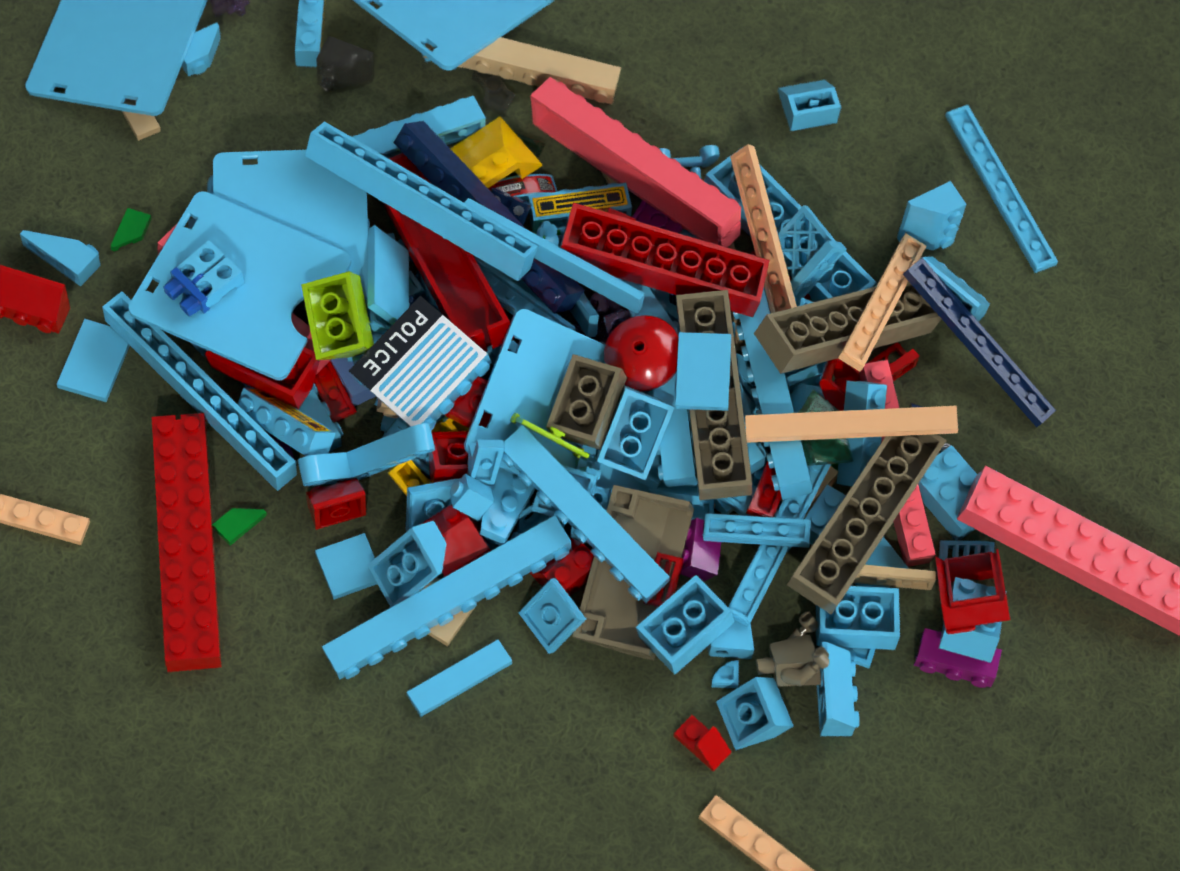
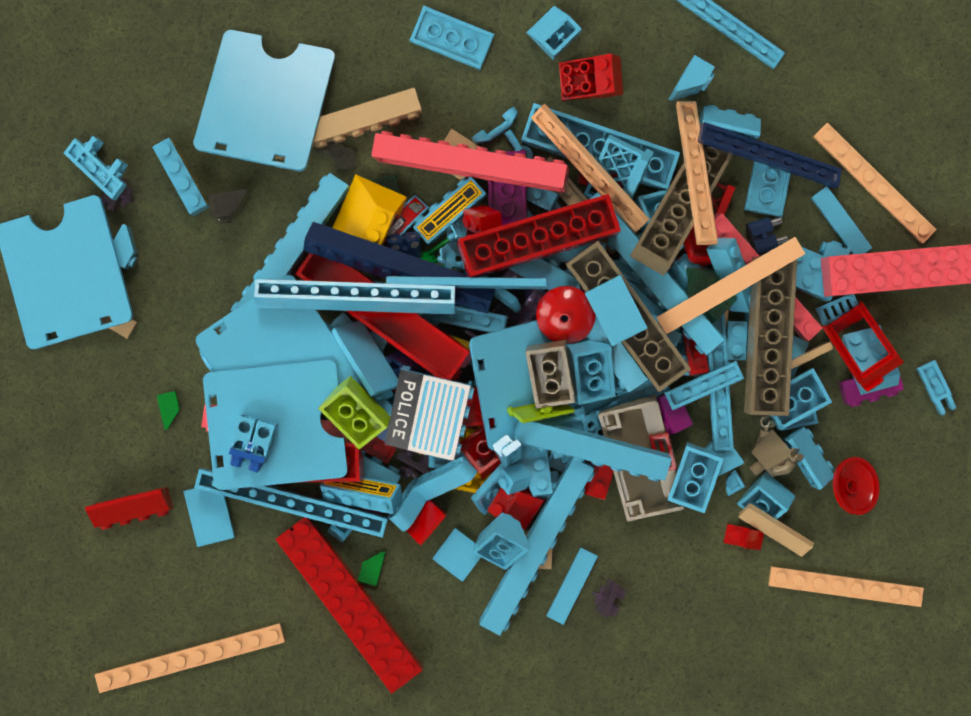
camera: 25 degrees left, 25 degrees up
medium azure slope [20,230,101,286] -> none
medium azure tile [518,578,586,654] -> none
none -> medium azure slope [327,524,352,543]
none -> hips [397,449,429,480]
none -> medium azure tile [409,6,495,70]
none -> red slope [559,54,623,101]
none -> hips [592,579,626,618]
none -> tan tile [738,503,814,557]
none -> medium azure tile [744,161,791,218]
none -> medium azure tile [811,186,872,254]
none -> light nougat plate [813,123,937,244]
none -> red dish [833,457,880,515]
none -> medium azure hinge [916,360,956,416]

